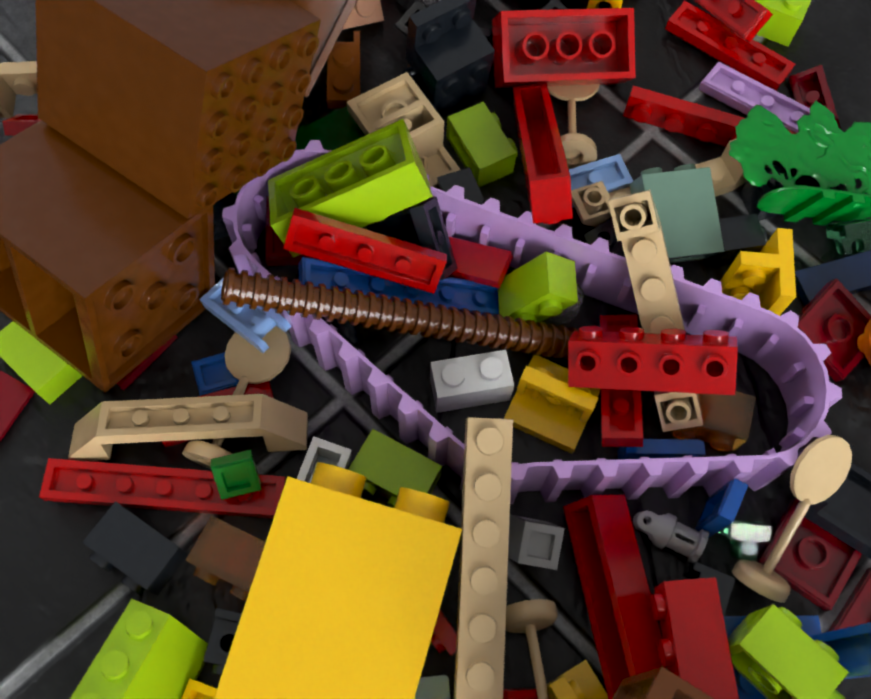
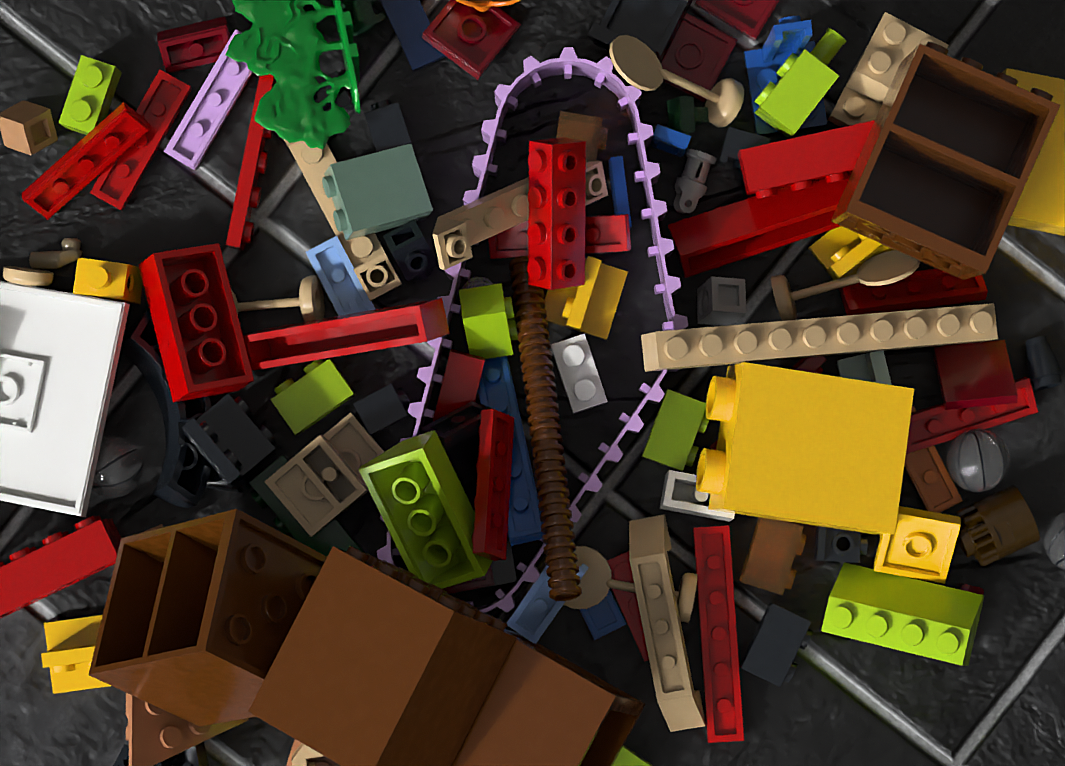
camera: 90 degrees left, 20 degrees up
green tile [211,450,261,500] -> none
yellow bracket [720,228,796,316] -> none

